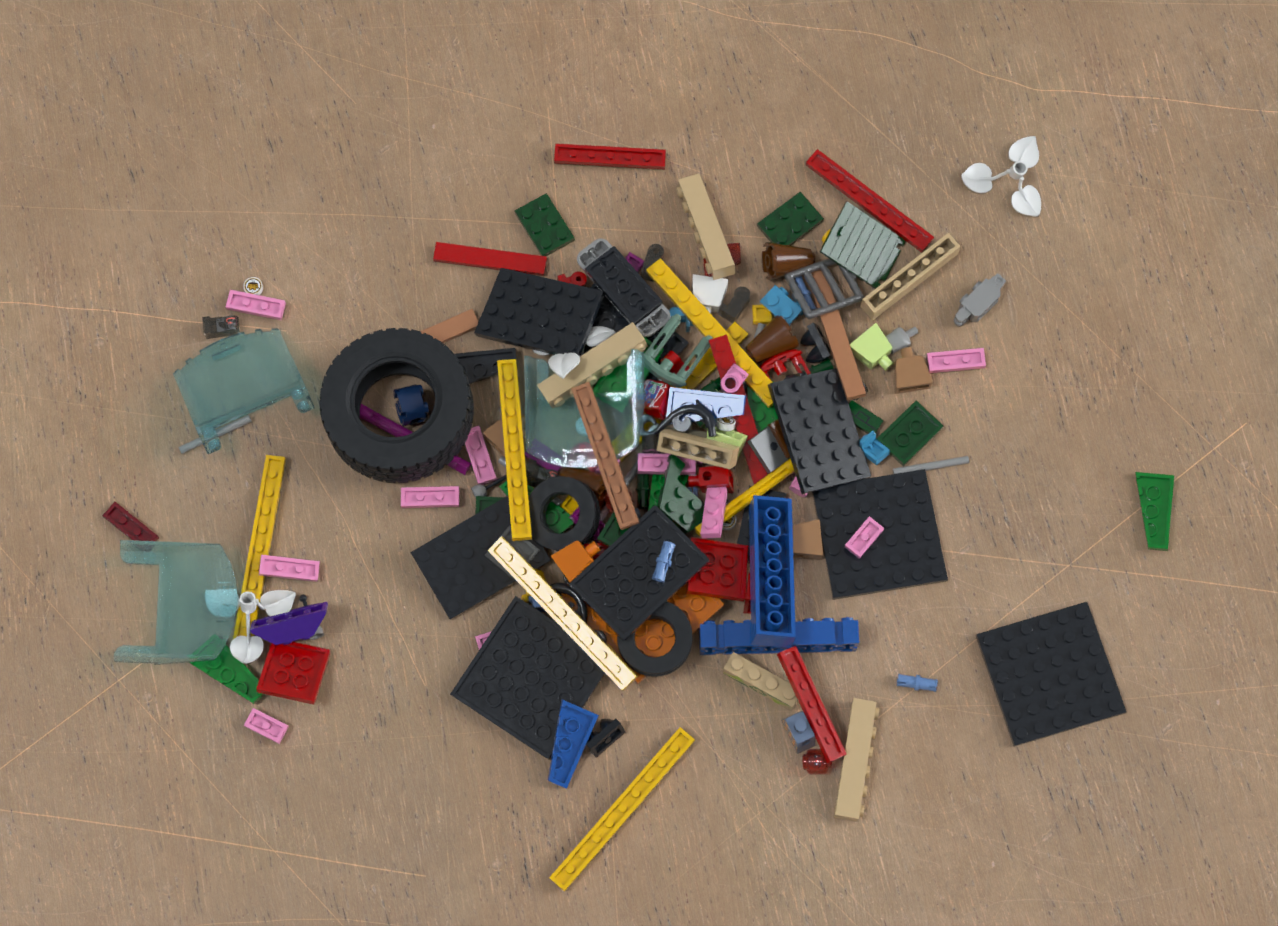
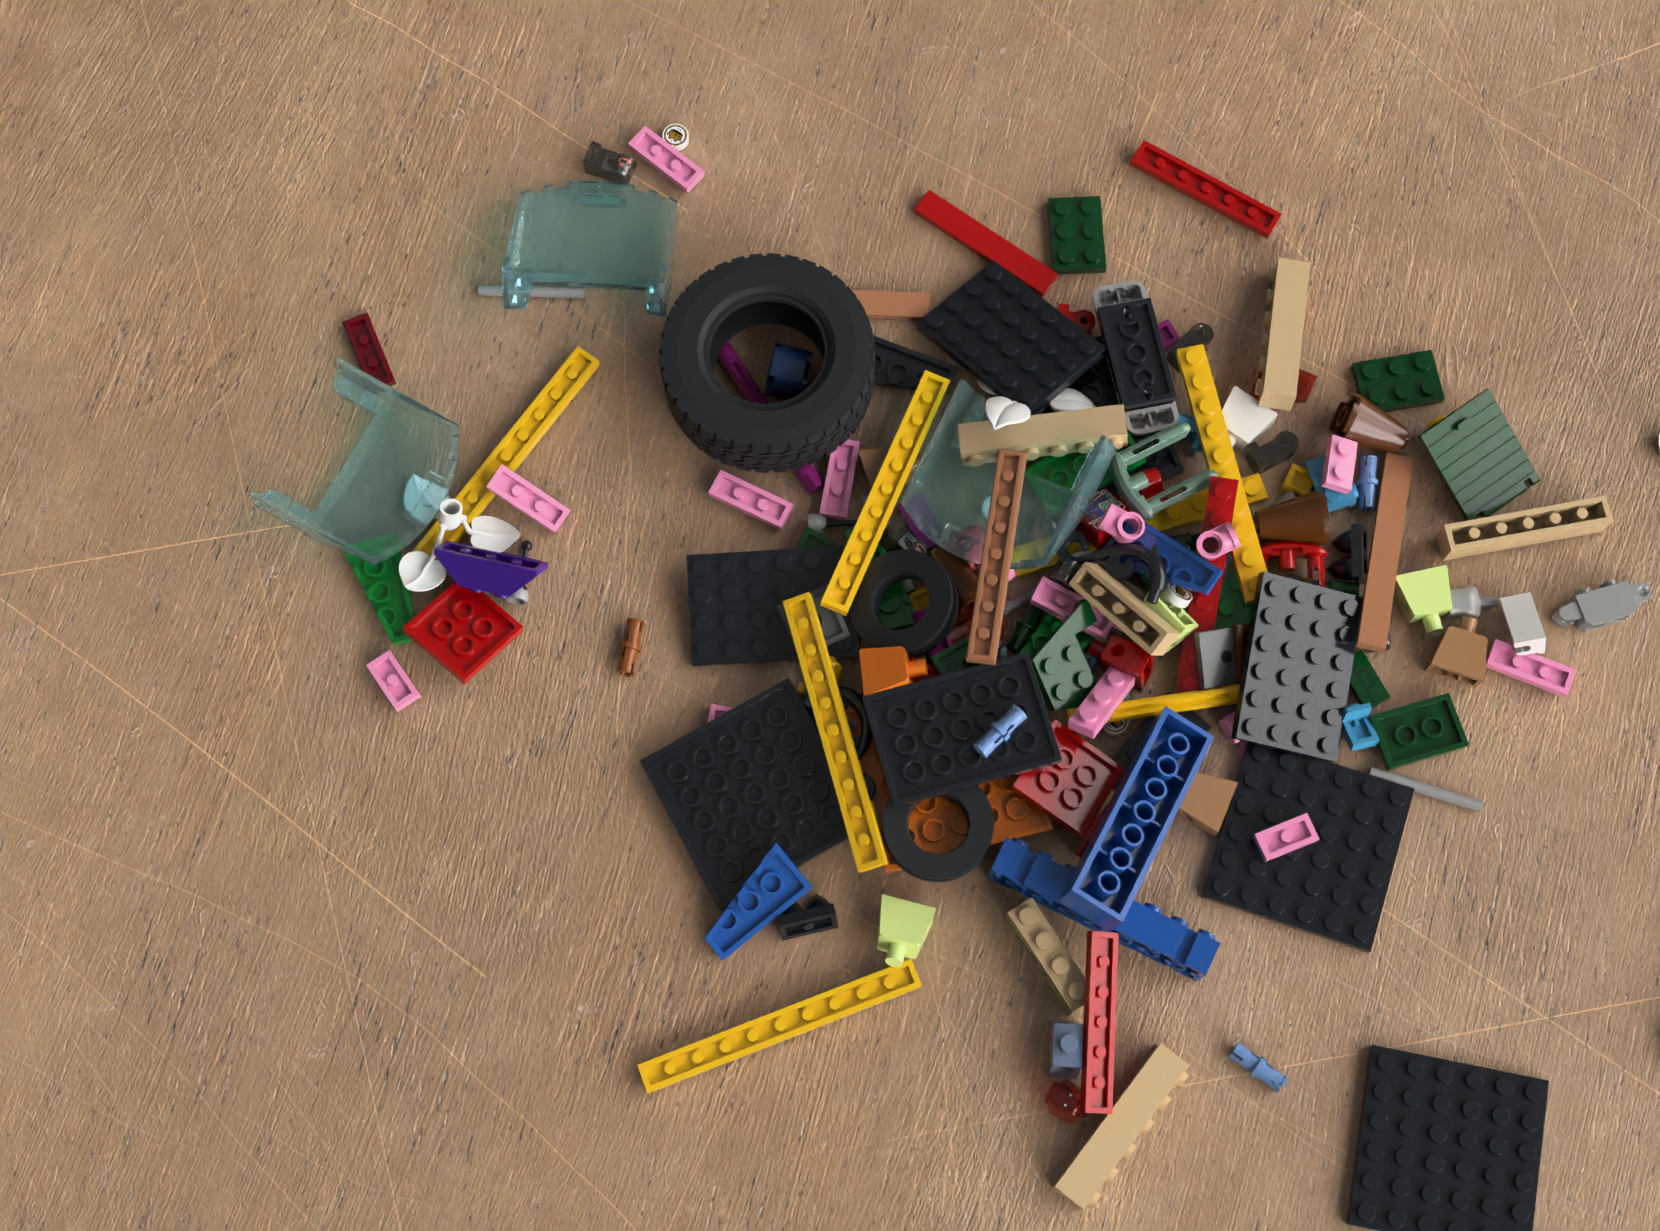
camera: 30 degrees right, 0 degrees up
flat silver bar [785,258,864,319] -> none
red plate [805,149,934,253] -> none
none -> dark orange pin [616,618,645,677]
none -> yellowish green torso [876,894,936,967]
none -> bright pink piece [1097,503,1145,544]
none -> bright pink plate [1321,434,1358,494]
none -> white hinge [1499,592,1546,655]

